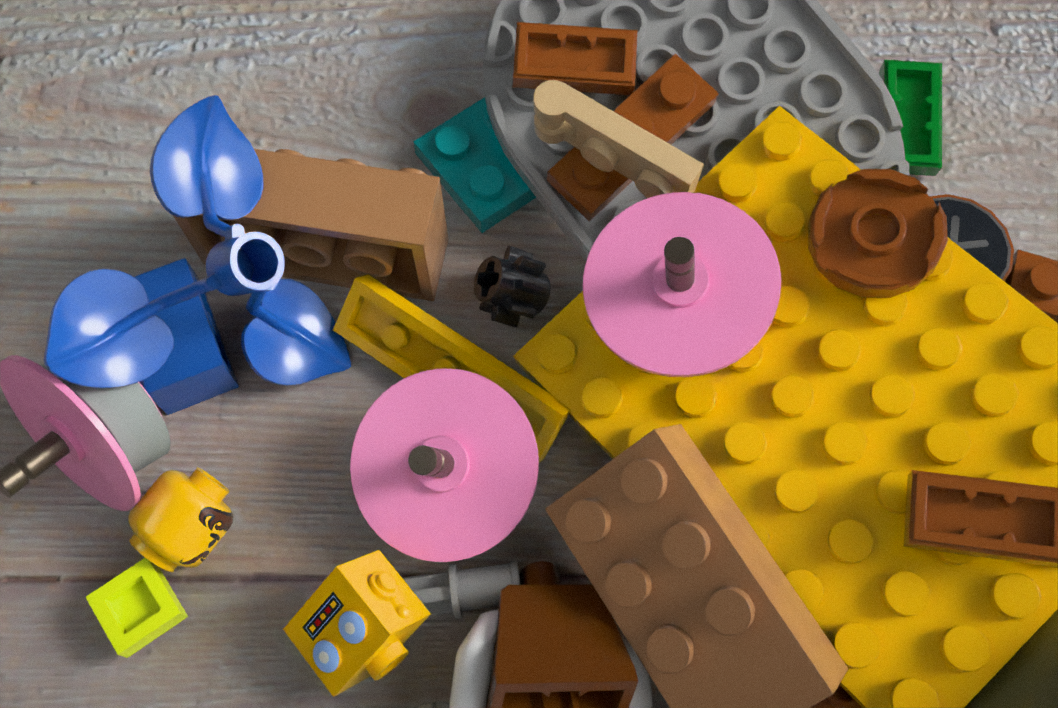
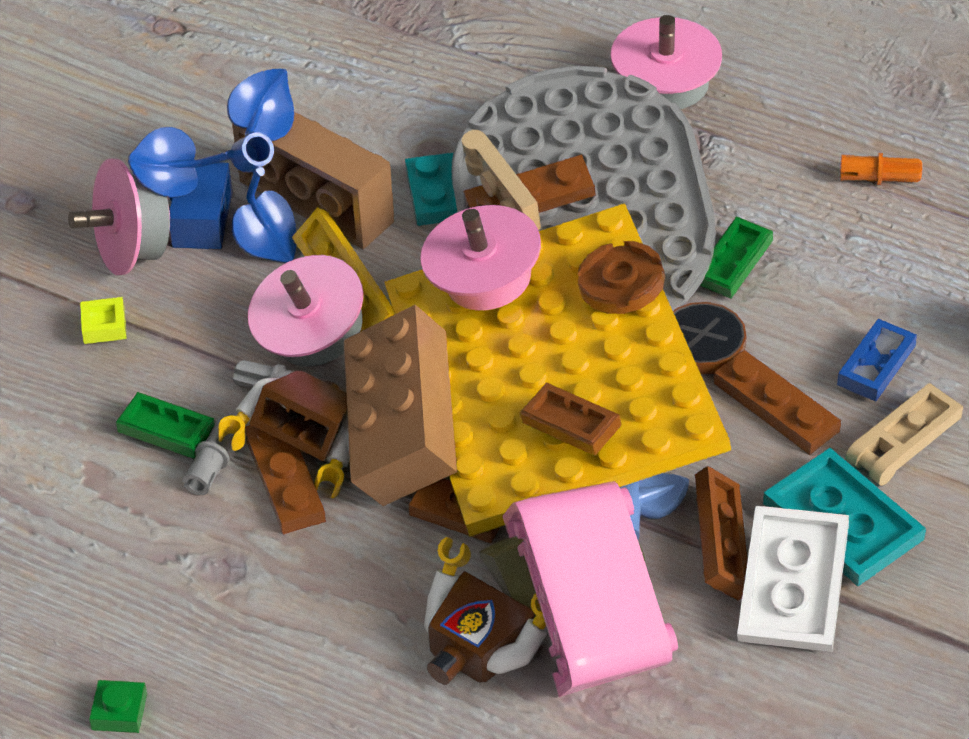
camera: 30 degrees right, 20 degrees down
yellow head [128,467,233,572] -> none
yellow head [283,550,431,697] -> none
black gear [474,246,551,328] -> none
dark orange plate [513,22,638,95] -> none

